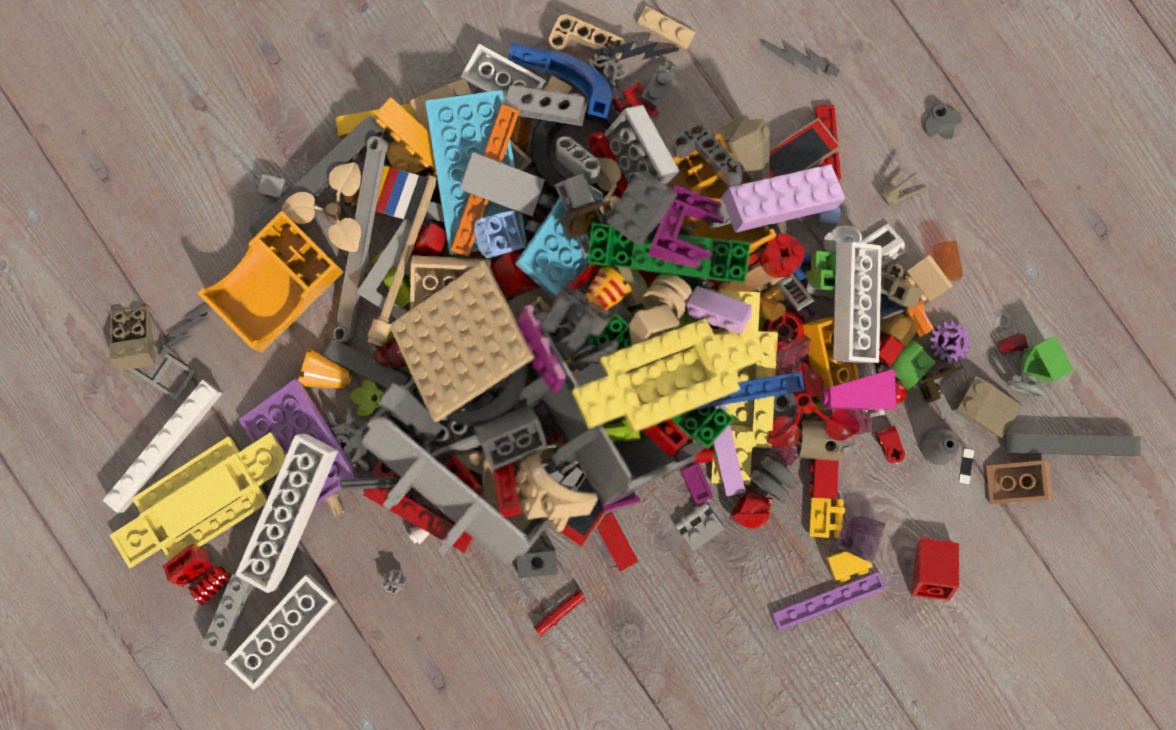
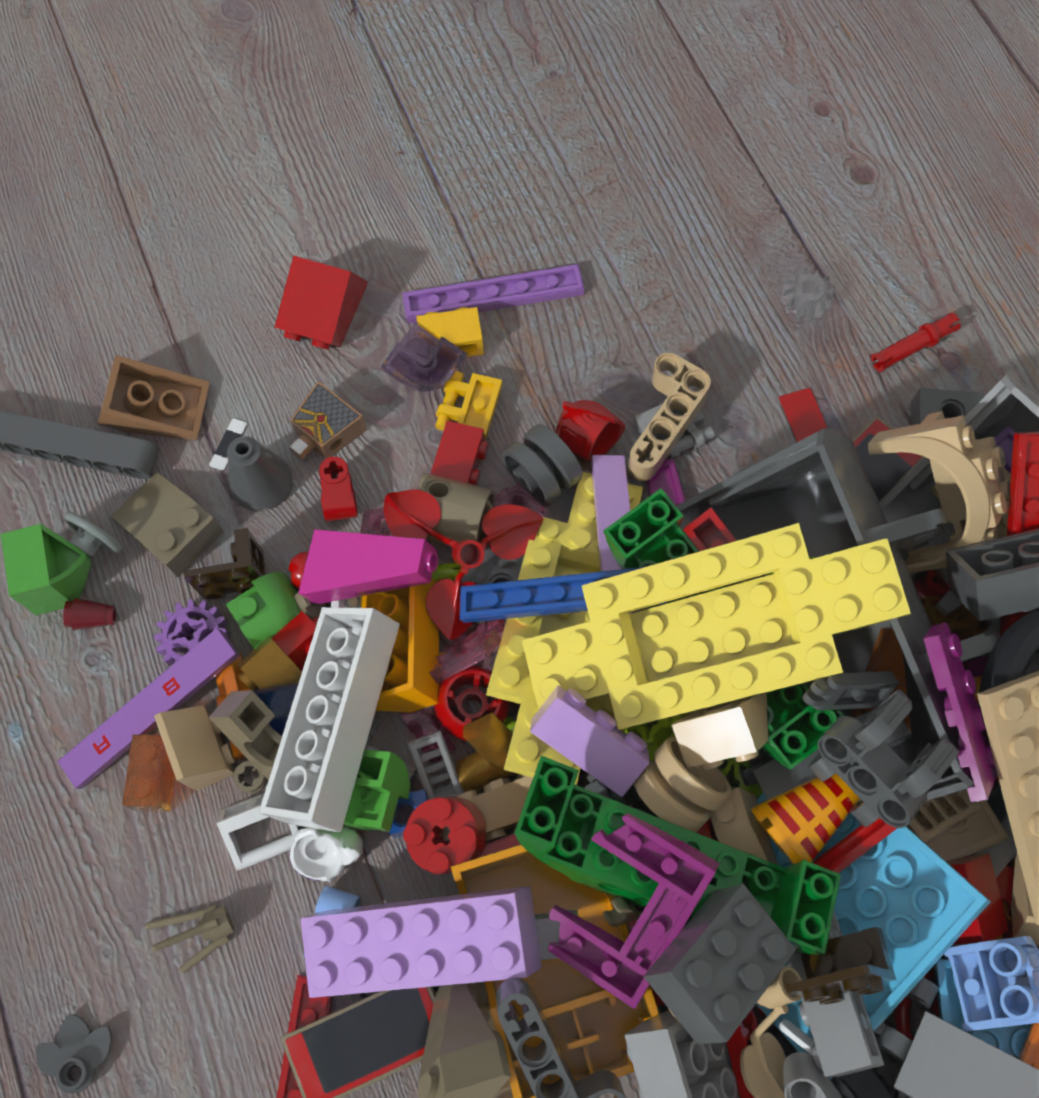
camera: 170 degrees left, 15 degrees down
none -> medium lavender tile [57,628,240,789]
none -> torso [289,381,367,460]
none -> tan beam [628,353,711,481]

